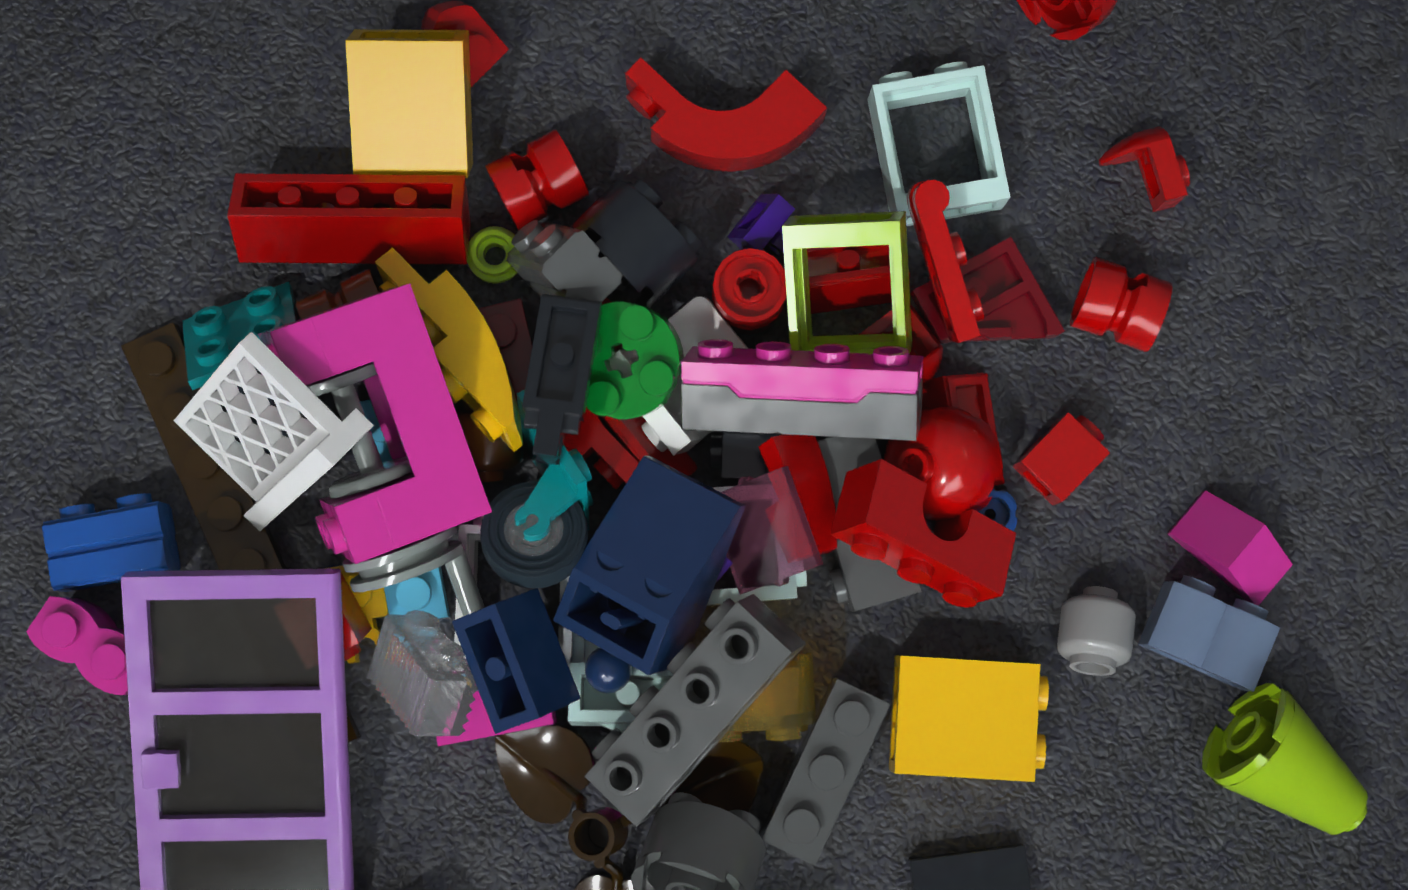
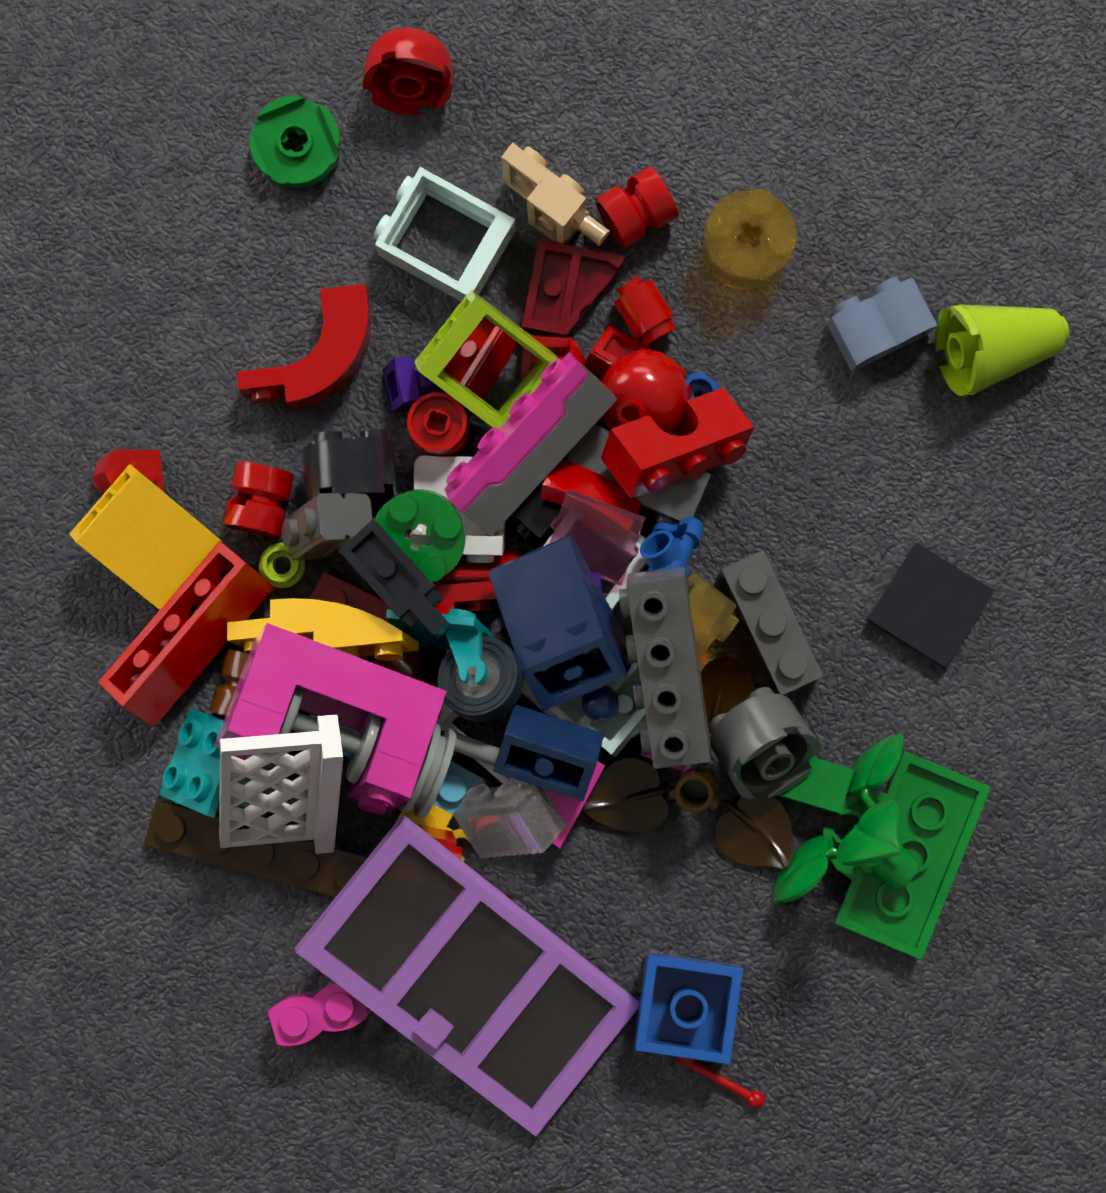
camera: 40 degrees left, 0 degrees up
blue brick [42,493,181,592] -> none
yellow brick [889,655,1049,782] -> none
red plate [907,180,984,343] -> none
red brick [1012,412,1110,506] -> none
light grey head [1057,586,1136,676] -> none
red plate [1099,126,1190,212] -> none
dark pink slope [1167,490,1293,606] -> none
none -> tan plate [501,142,610,246]
none -> red brick [614,276,677,347]
none -> blue plate [640,517,704,577]
none -> clear yellow brick [702,188,797,292]

